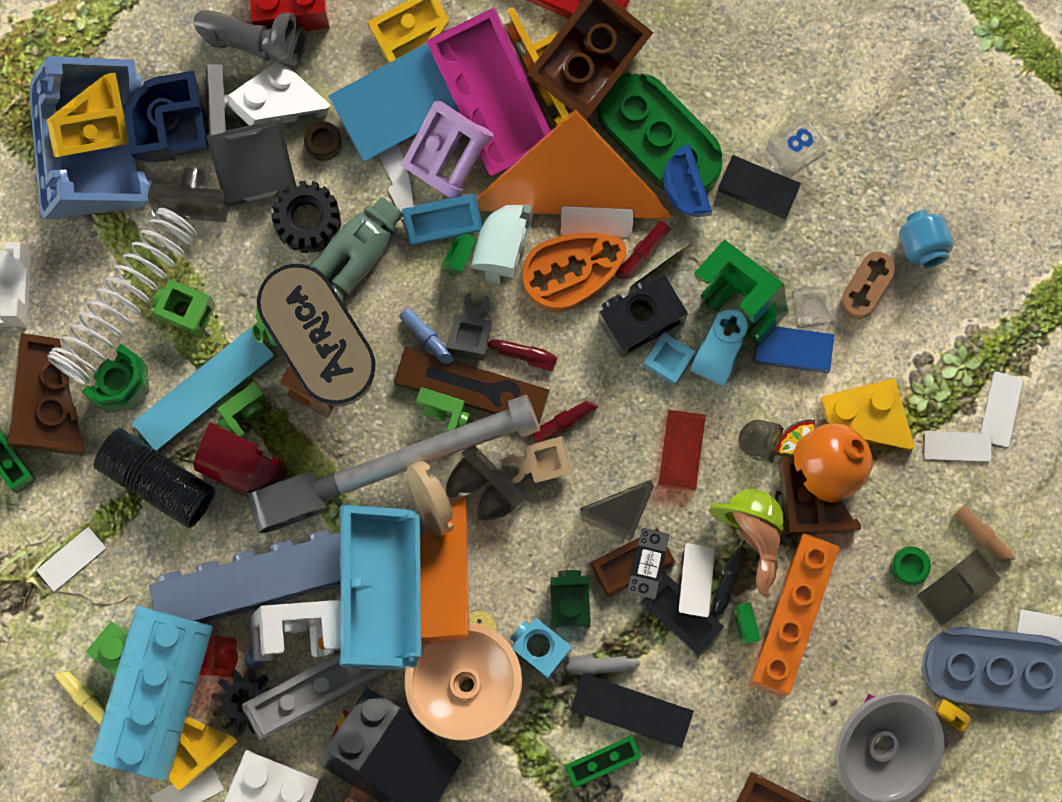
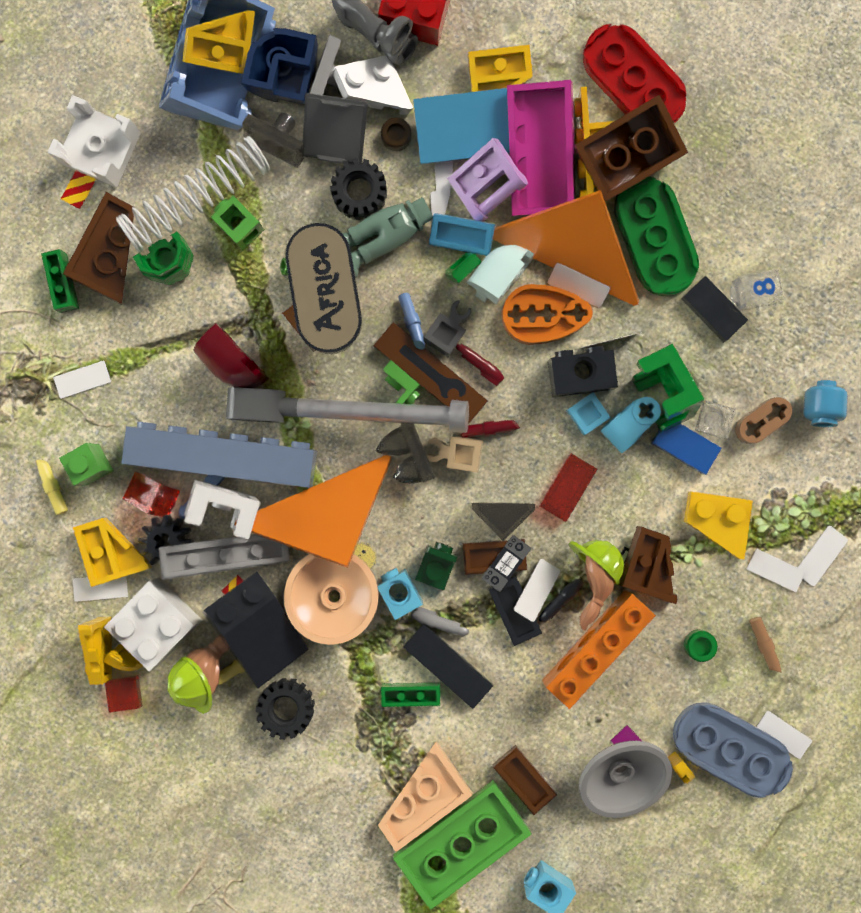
camera: 25 degrees right, 10 degrees up
medium azure container [91,605,213,781] -> none
black piece [93,428,215,528] -> none
medium azure tile [132,327,275,452] -> none
bright green bracket [217,381,267,441] -> none
medium azure container [340,505,421,670] -> none
tan tile [407,460,454,537] -> none
dark red piece [616,220,671,279] -> none
blue tile [663,144,712,217] -> none
green tile [733,602,761,647] -> none
clear smoke tile [738,420,784,463] -> none
tile [773,419,815,457] -> none
orange cylinder [794,423,873,503] -> none
clear smoke slope [917,549,1001,626] -> none

